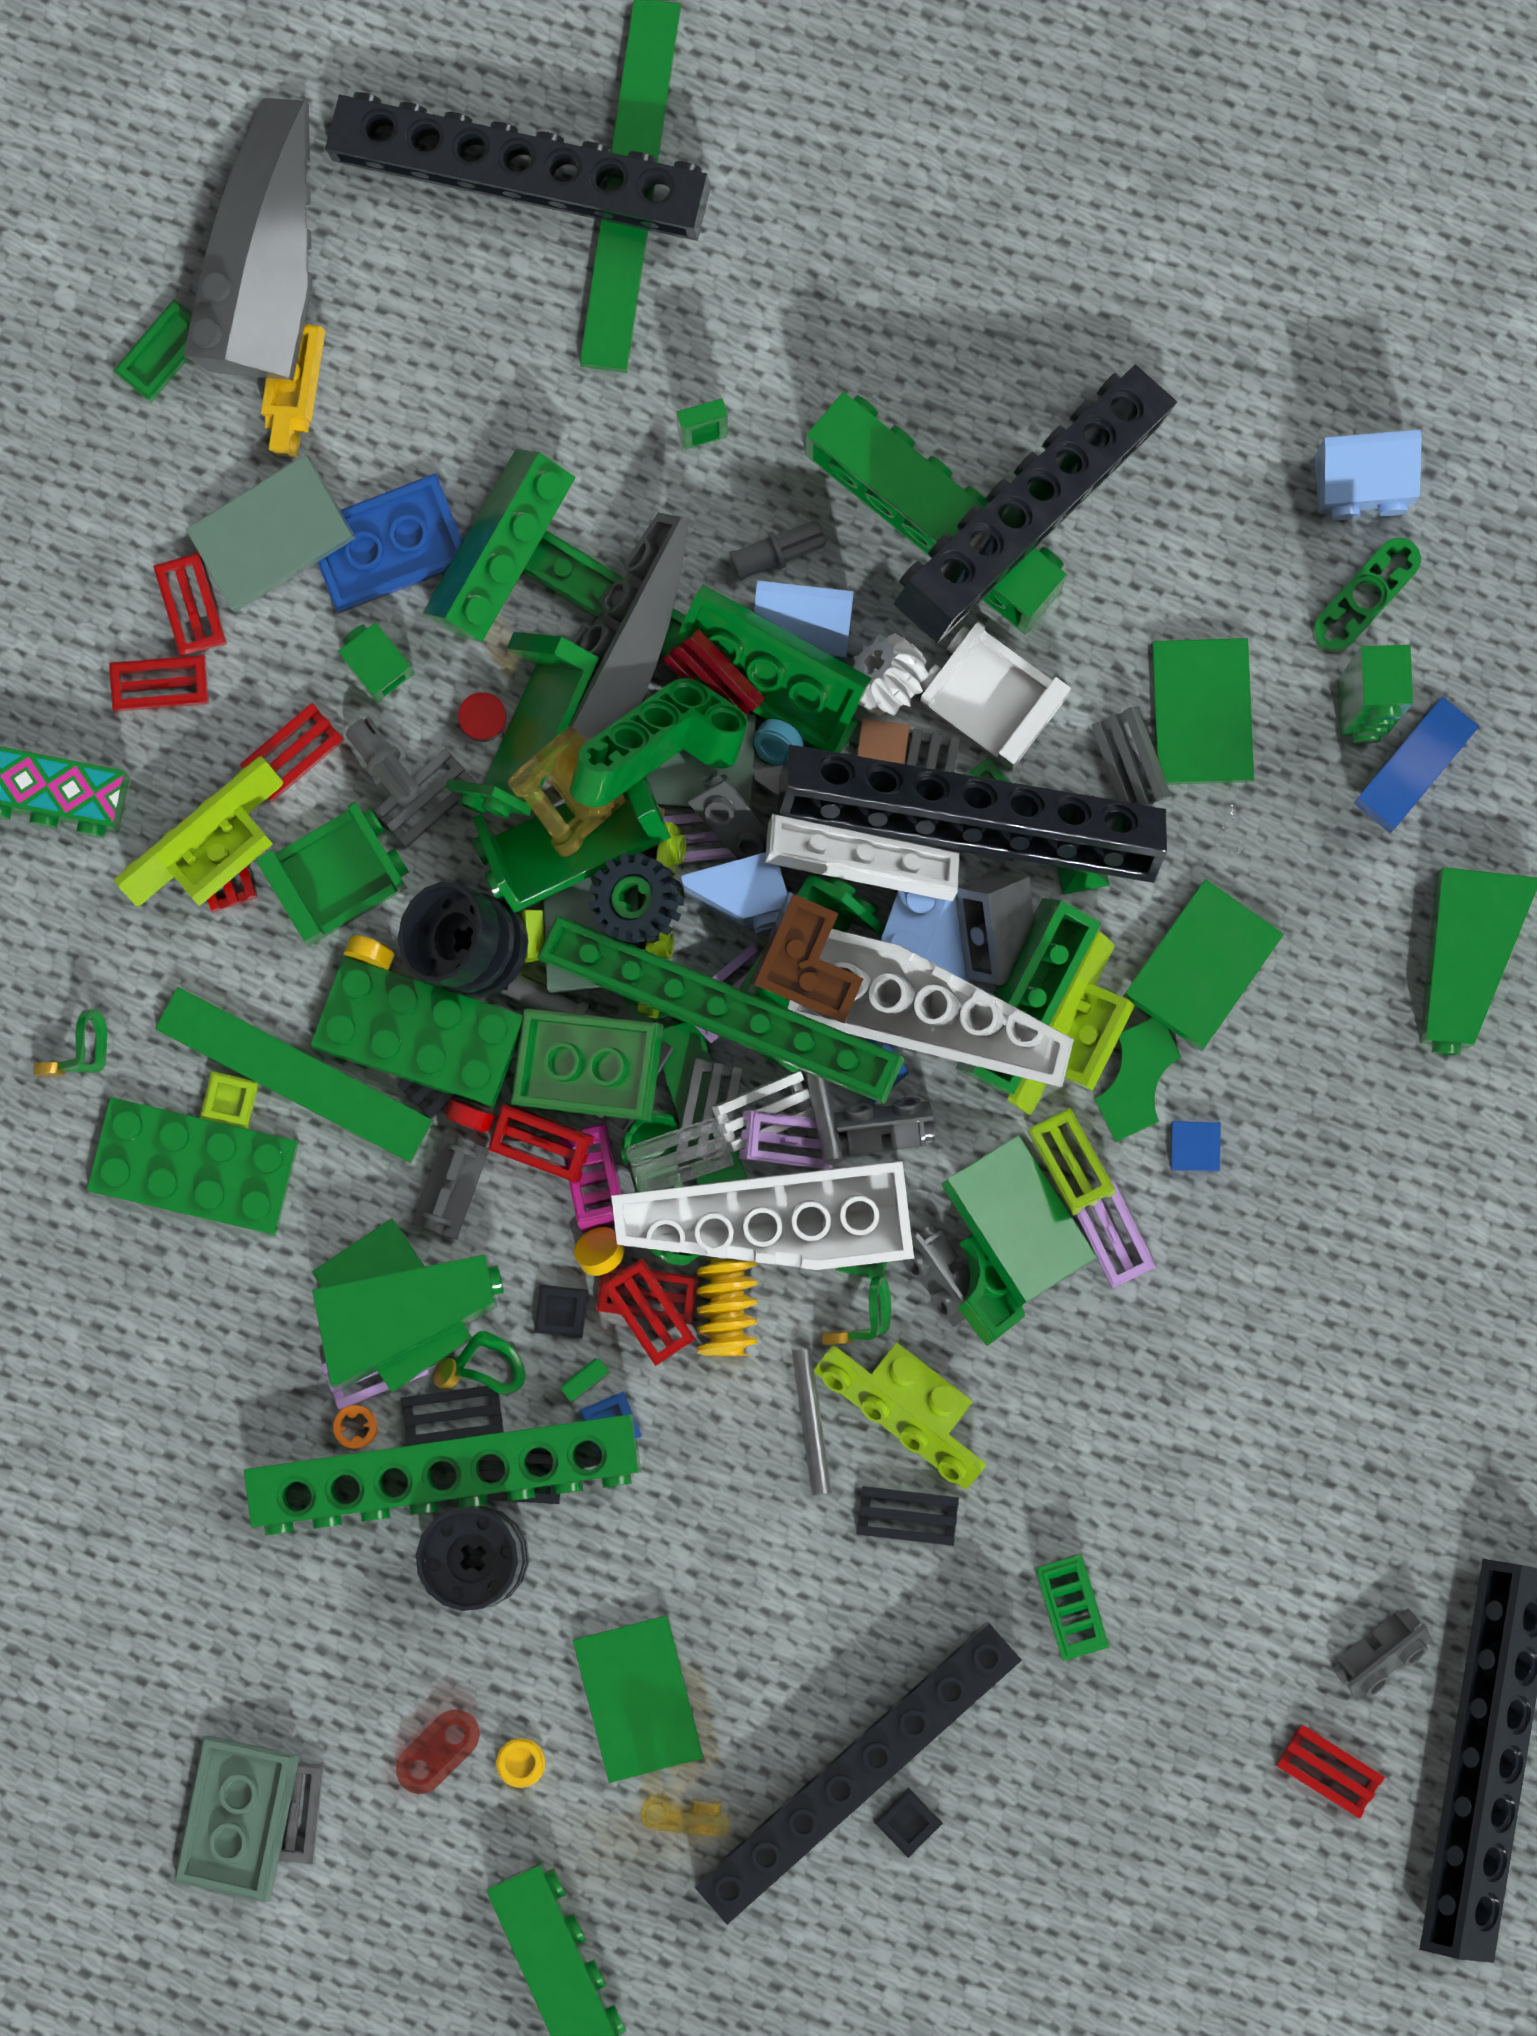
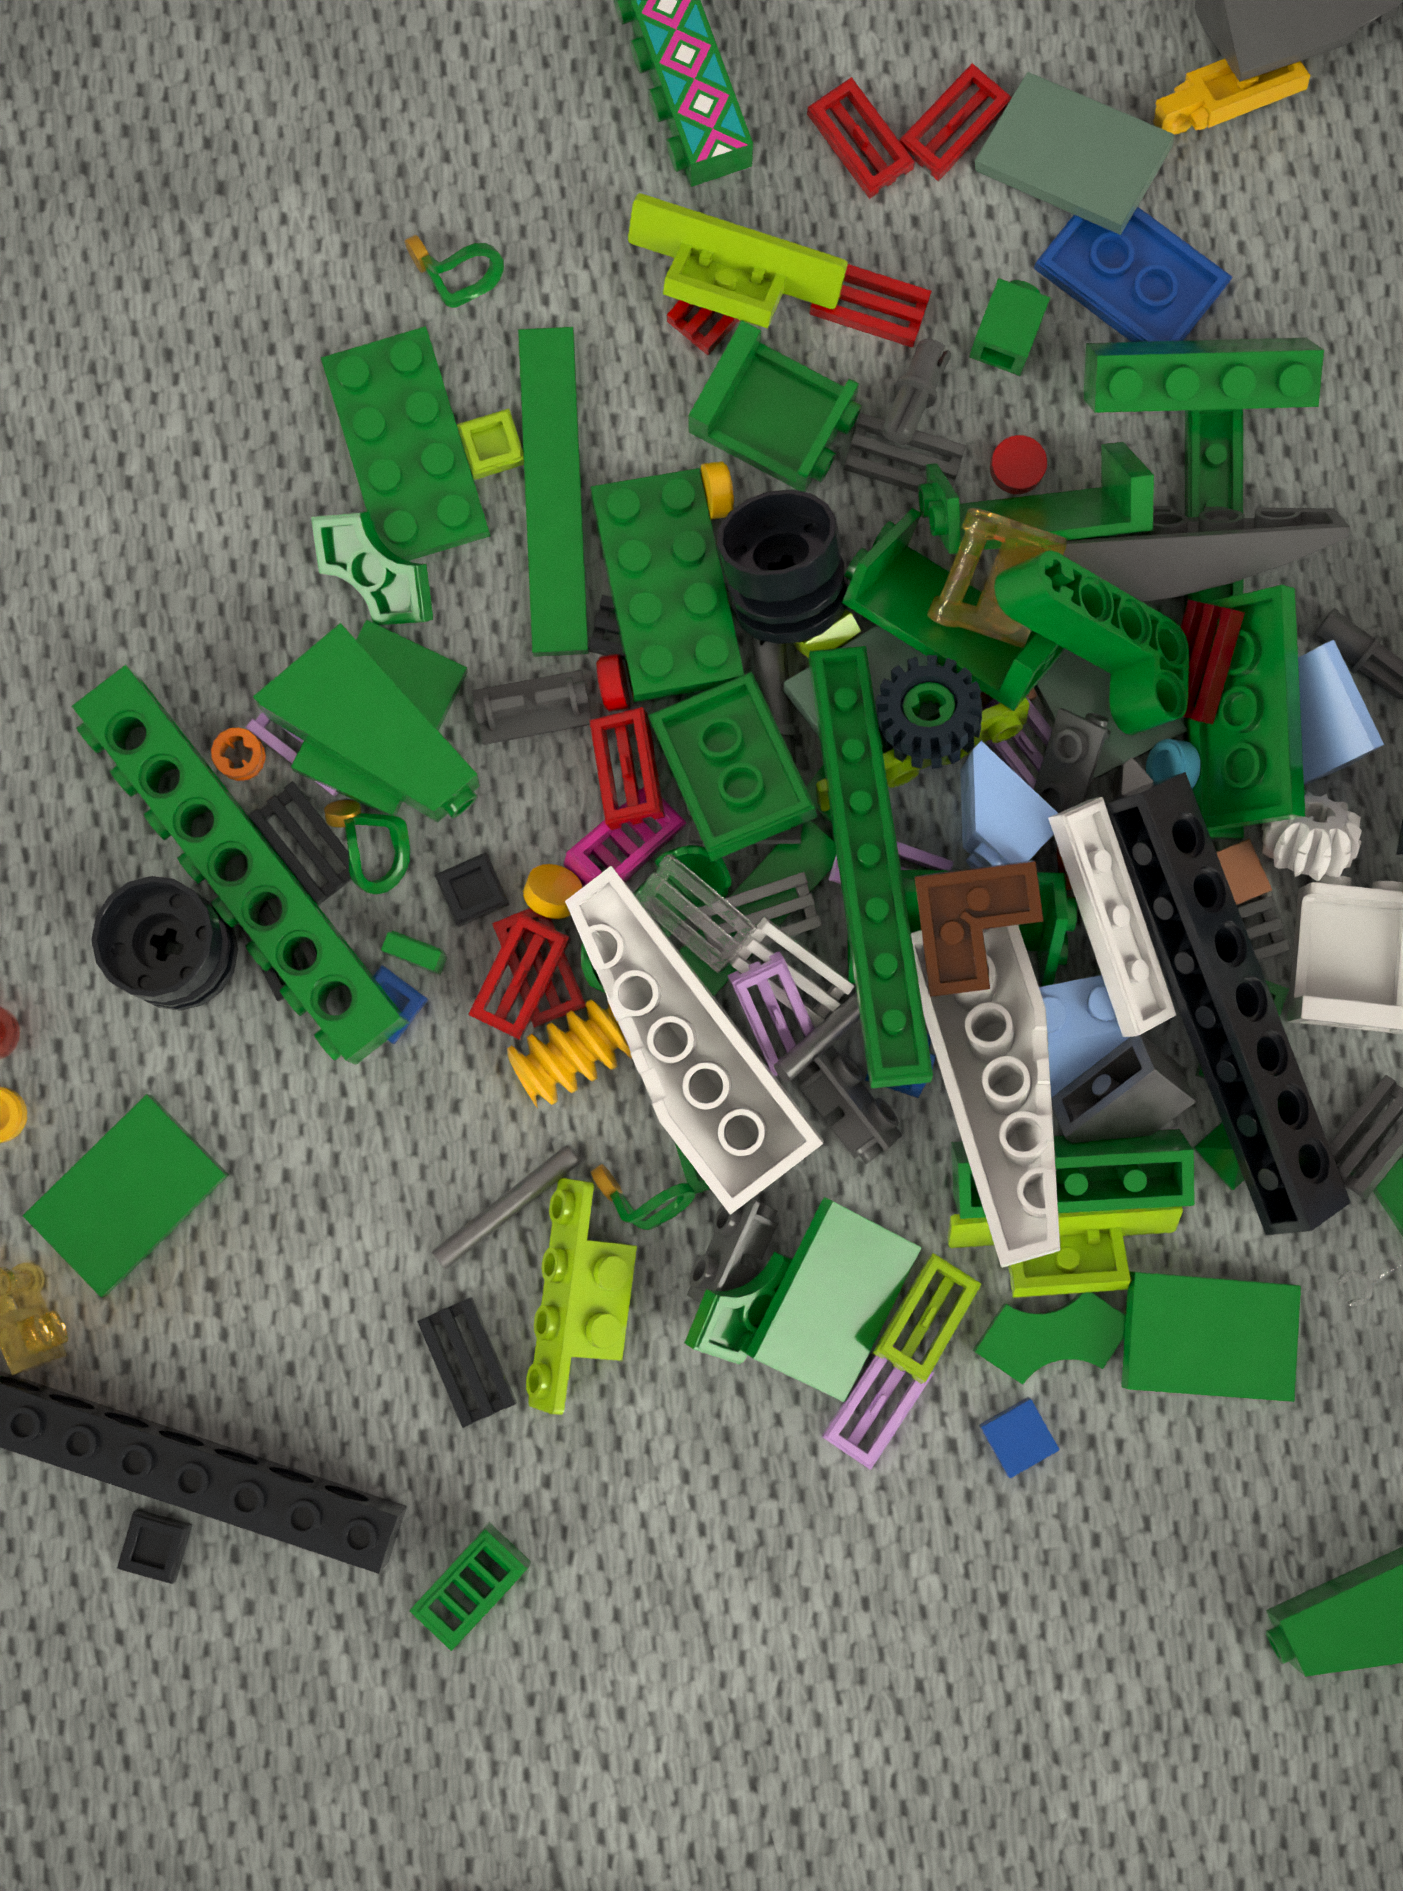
camera: 60 degrees right, 0 degrees up
none -> tile [311,511,434,625]

